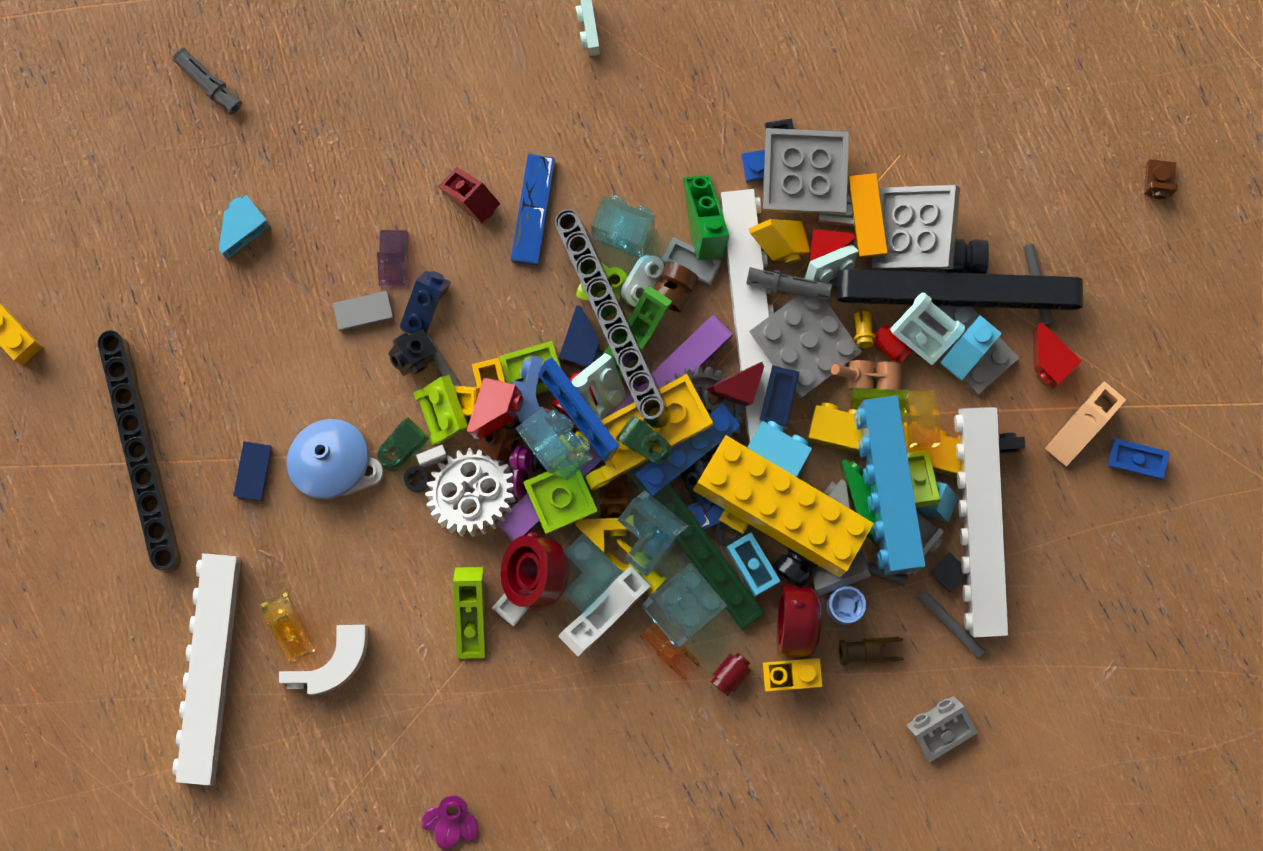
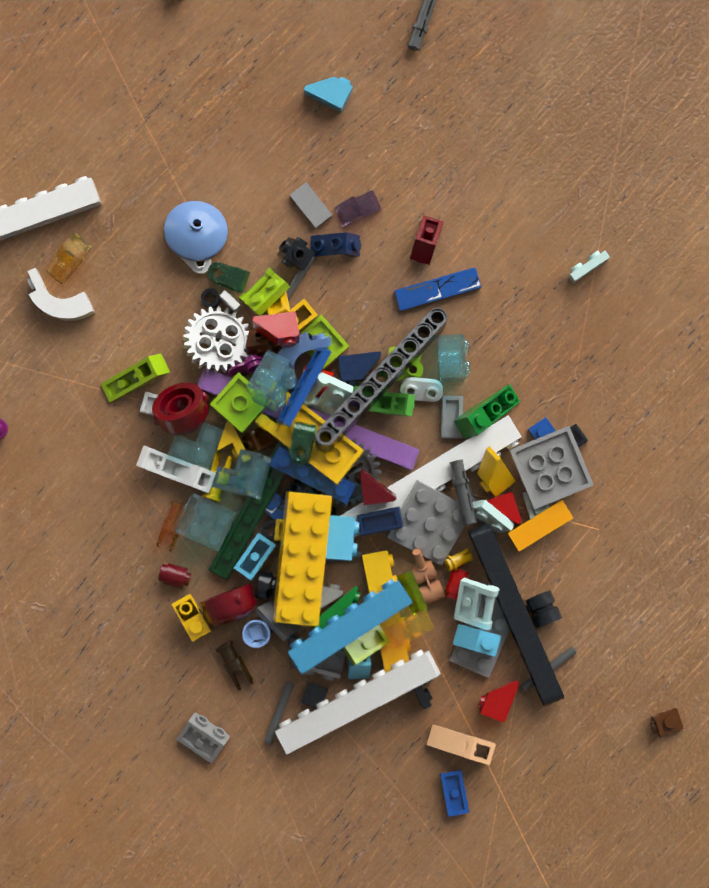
camera: 65 degrees right, 5 degrees up
black beam [98,330,181,573] -> none
dark blue tile [233,441,272,502] -> none
reddish brown wheel [654,261,699,313] -> none
light grey plate [872,185,960,270] -> none

